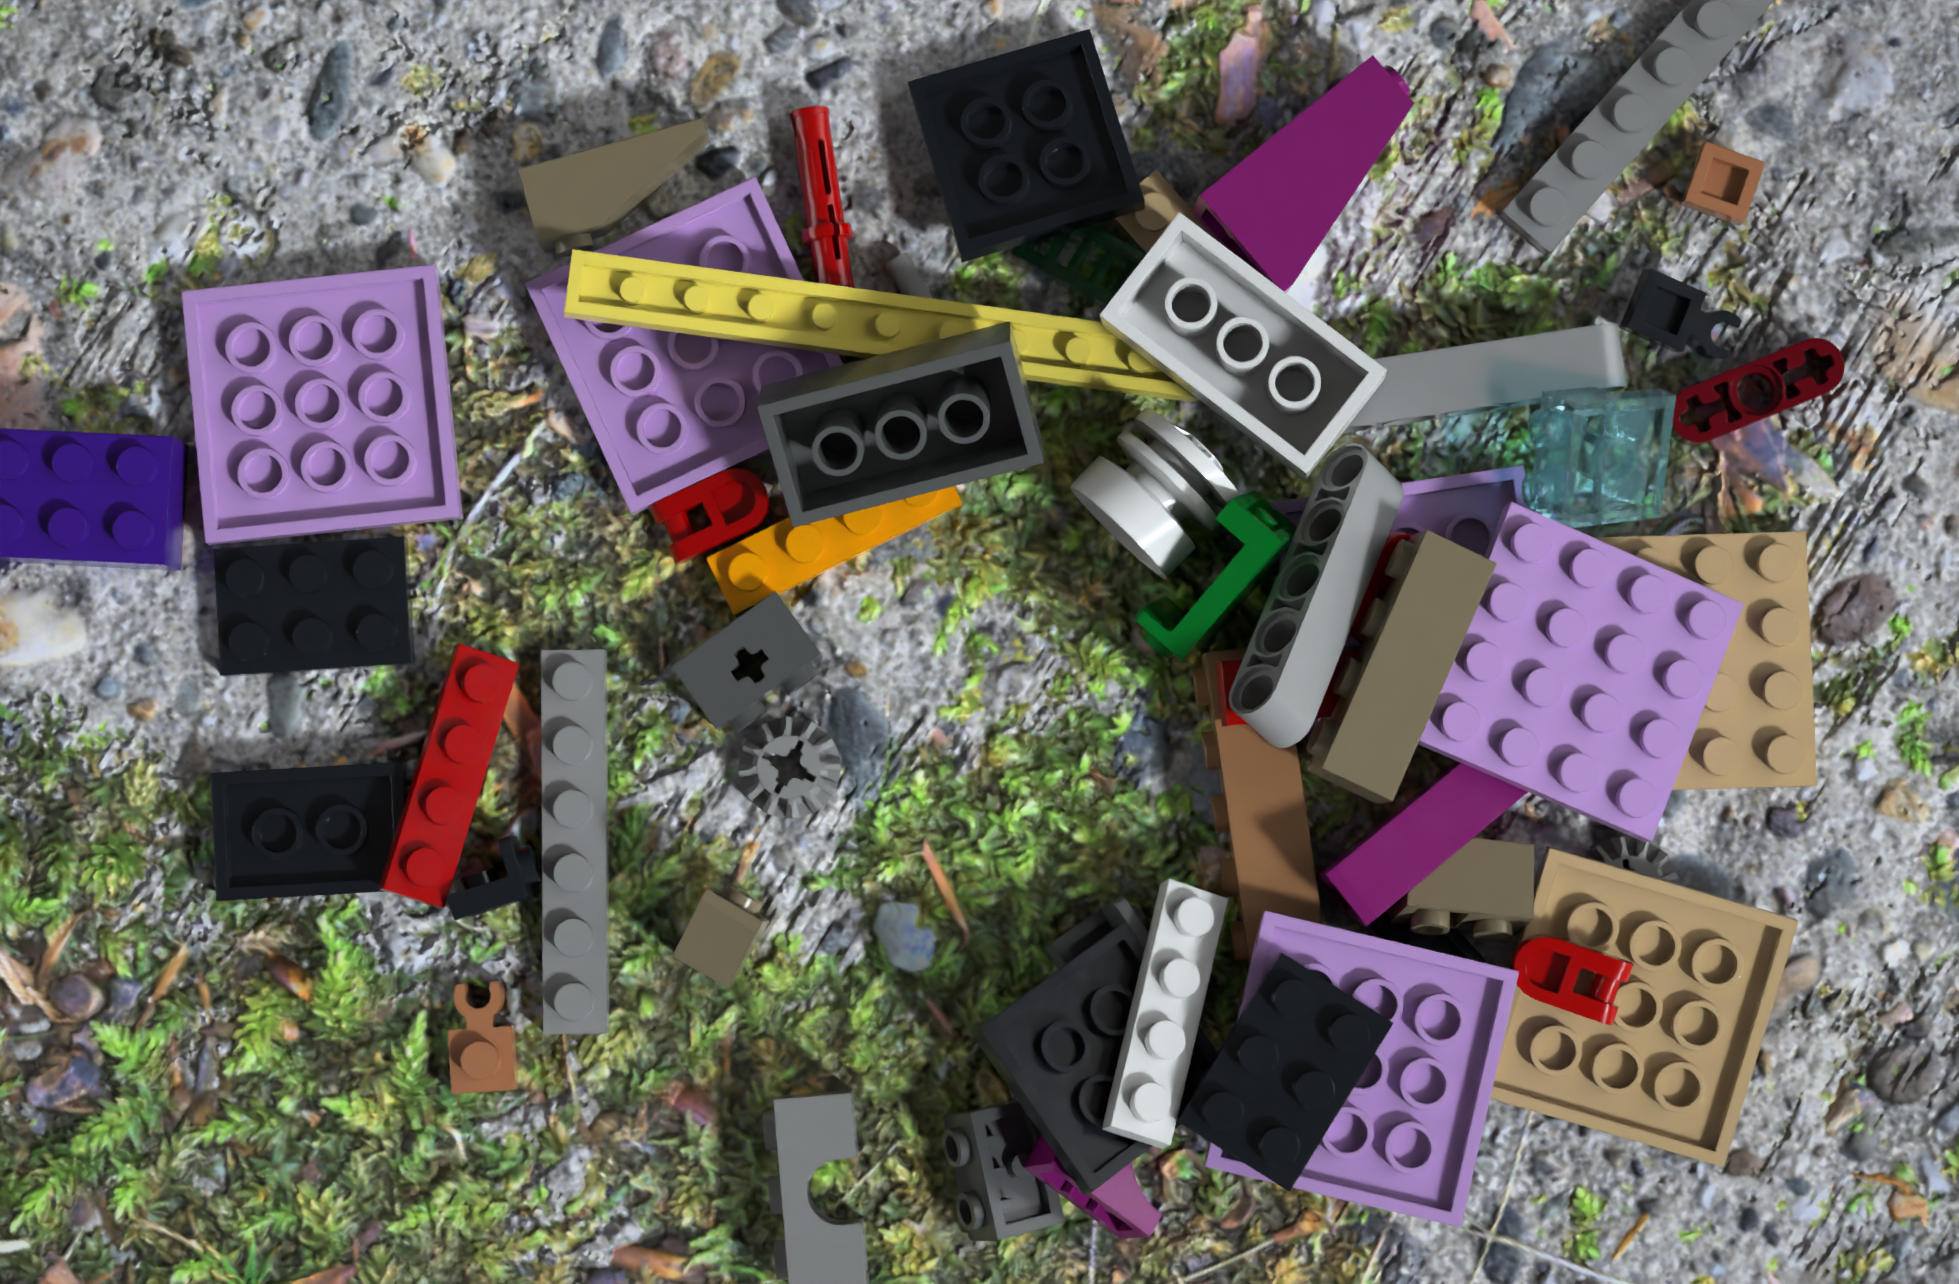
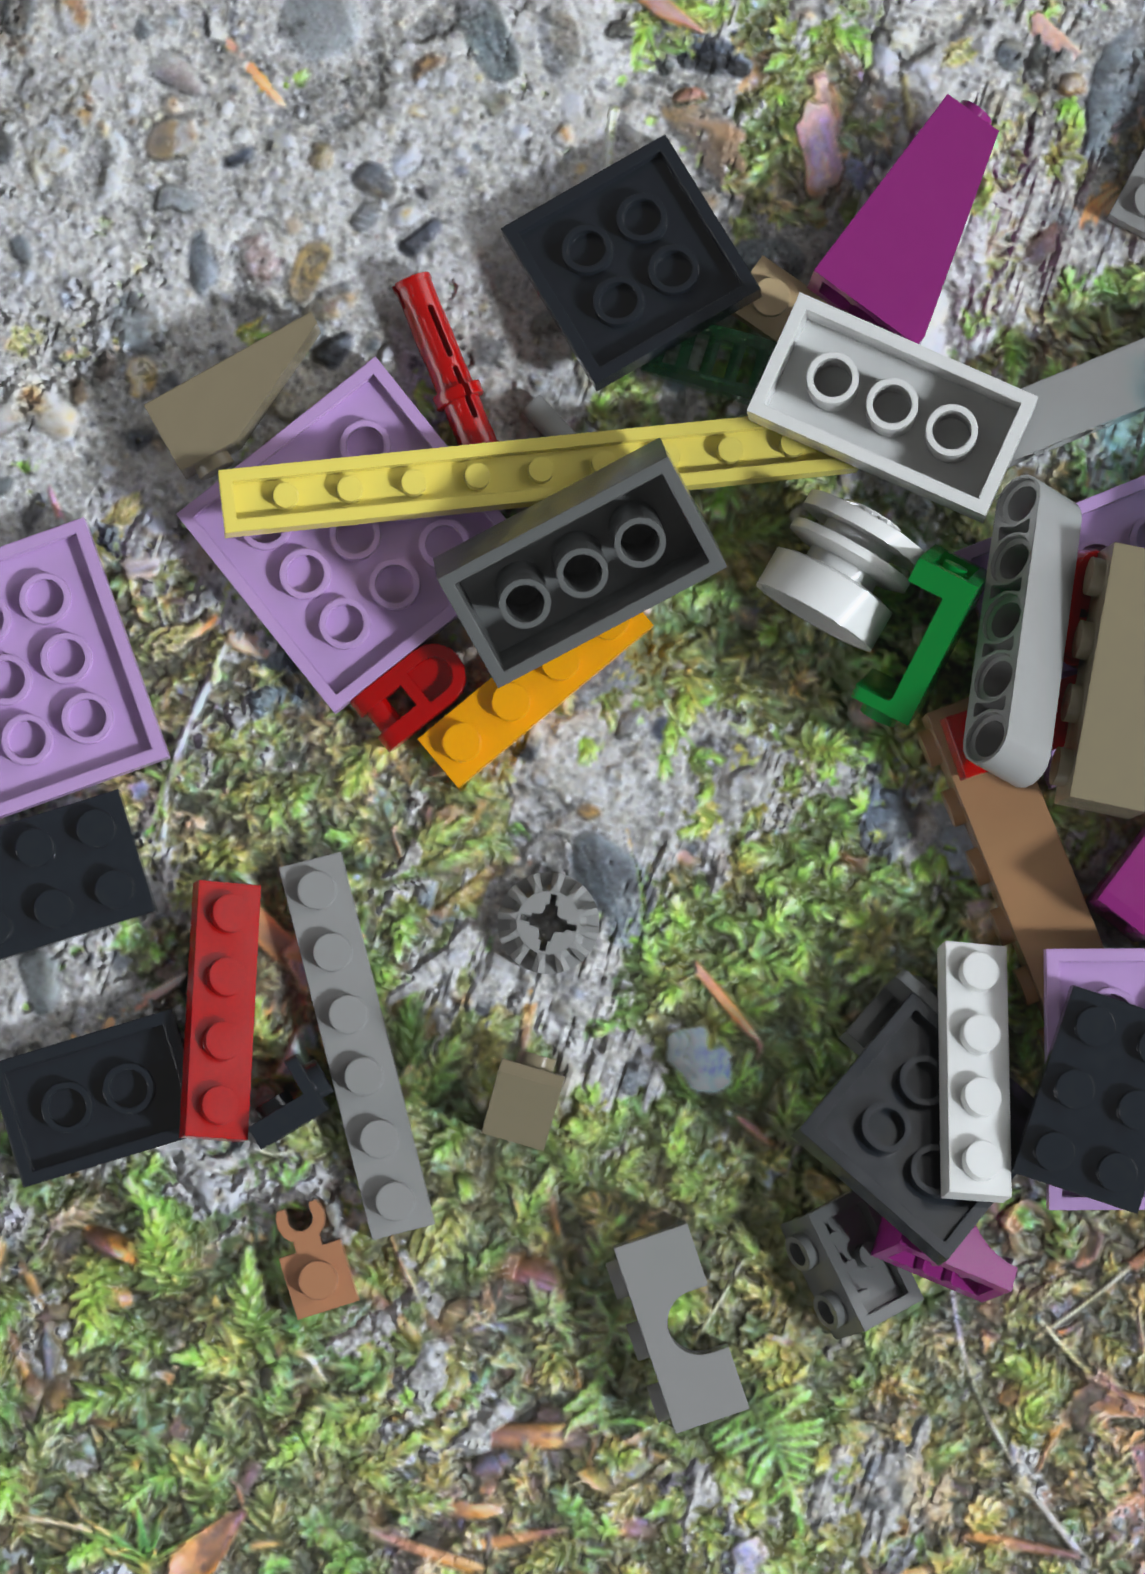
camera: 10 degrees left, 0 degrees up
dark grey brick [671,591,823,733] -> none

